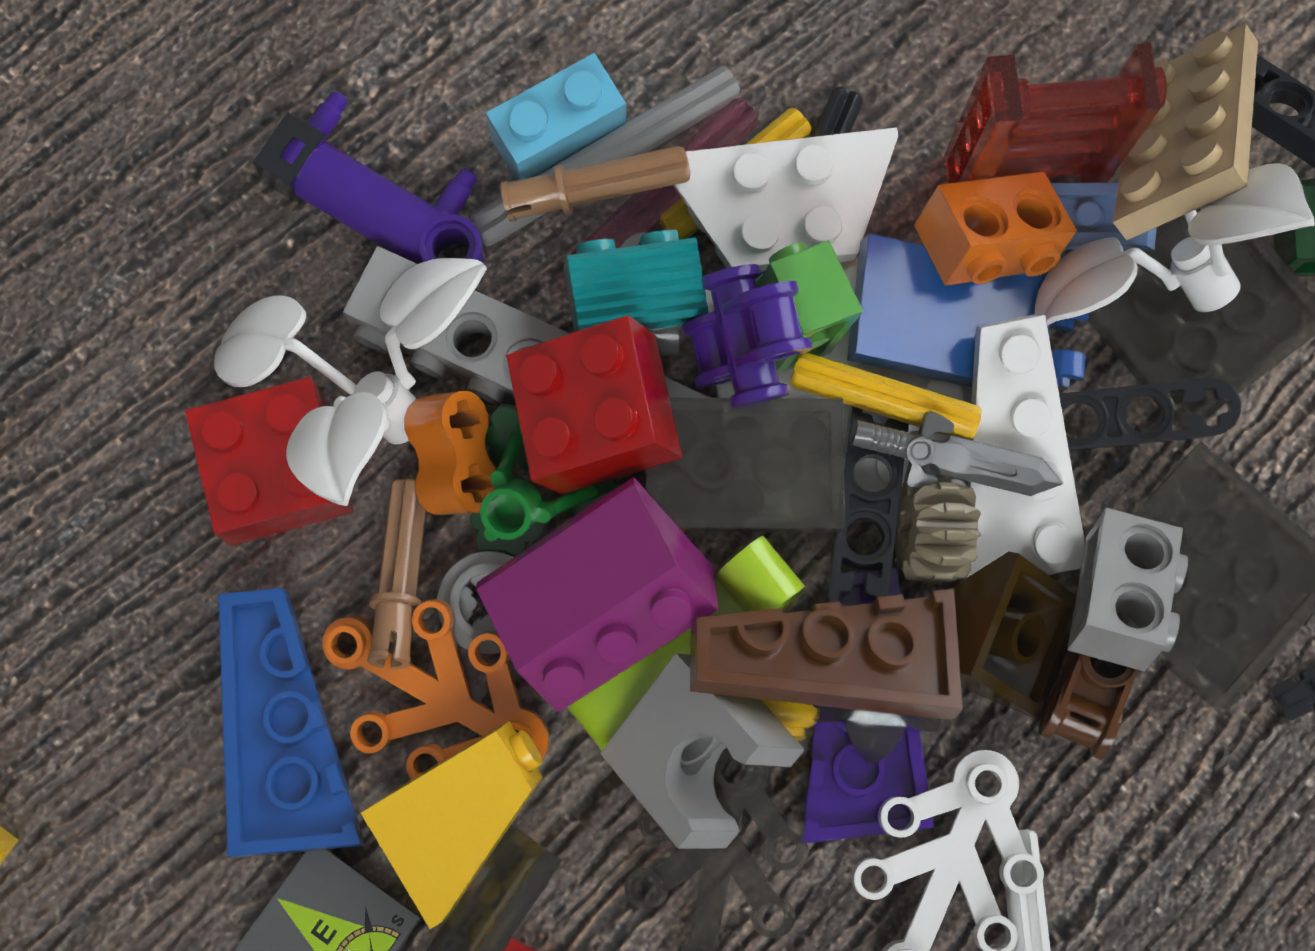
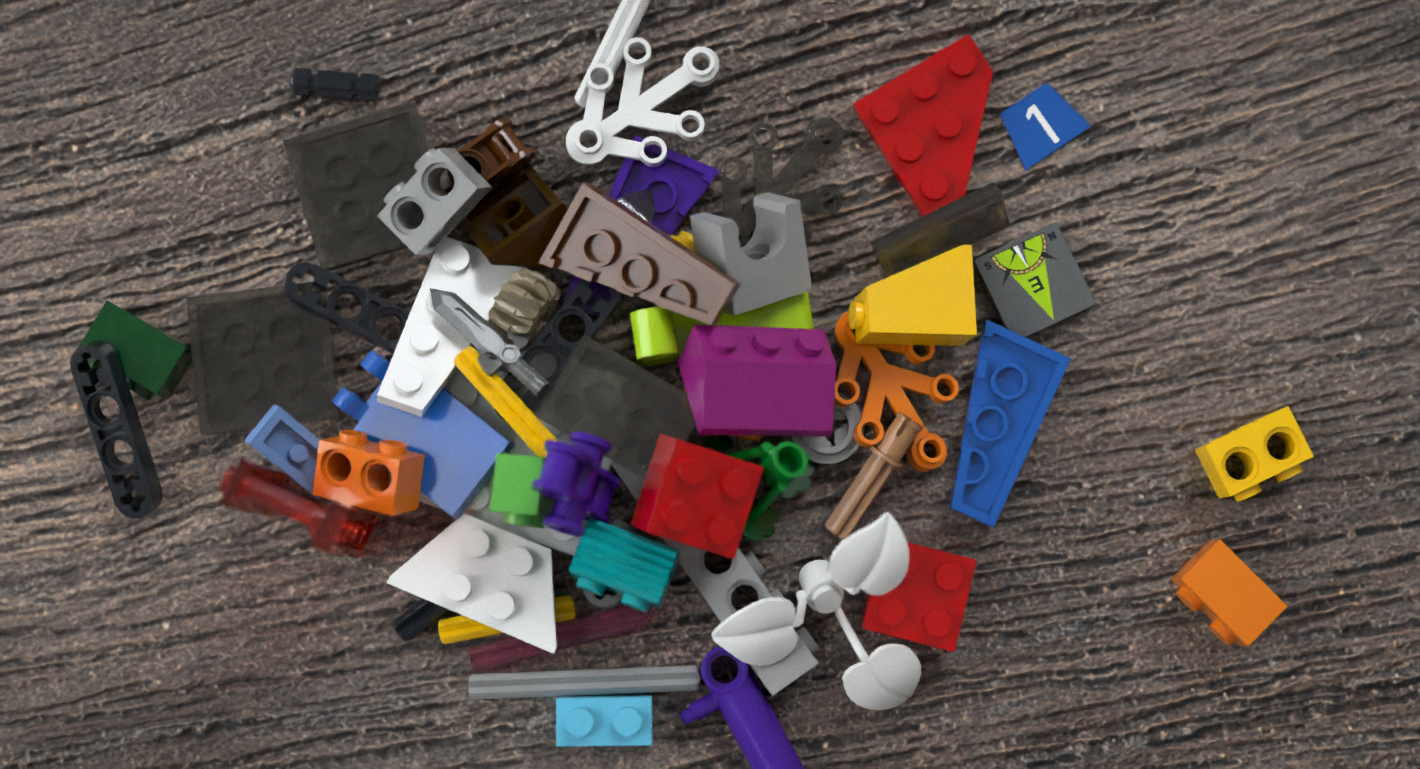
camera: 150 degrees left, 5 degrees up
orange axle [404,391,496,515] -> none
medium nougat axle [500,146,690,222] -> none
white plant [1035,163,1315,326] -> none
tan plate [1113,23,1258,241] -> none

